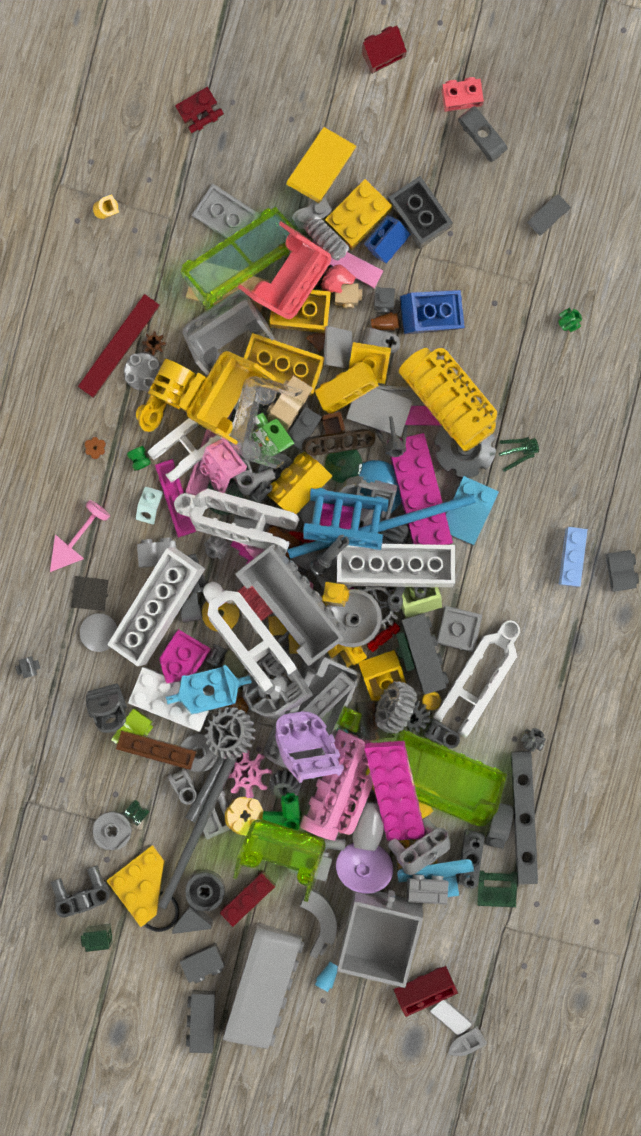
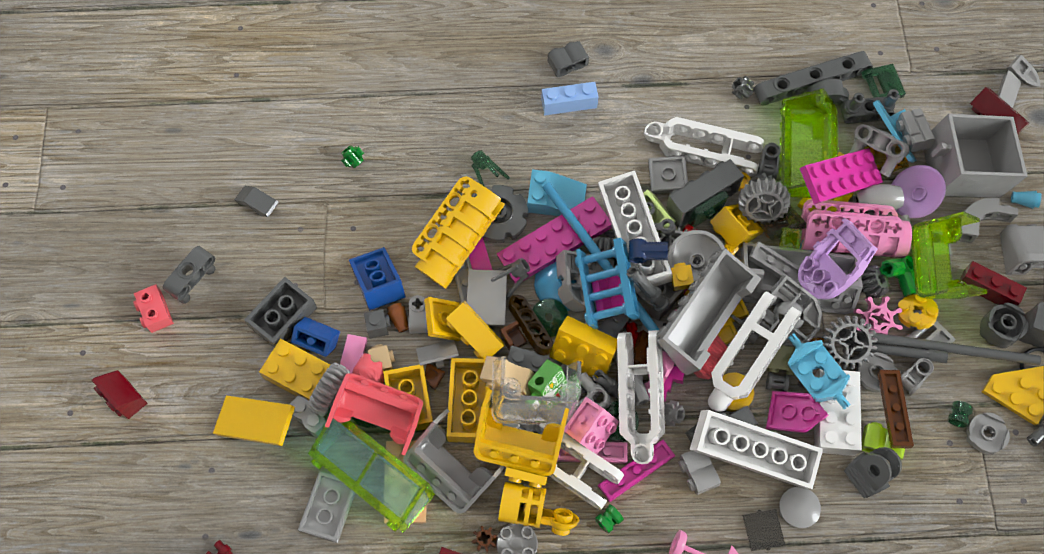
camera: 105 degrees left, 20 degrees down
light aqua bracket [136,487,163,525] -> none
none -> dark blue piece [629,238,668,264]

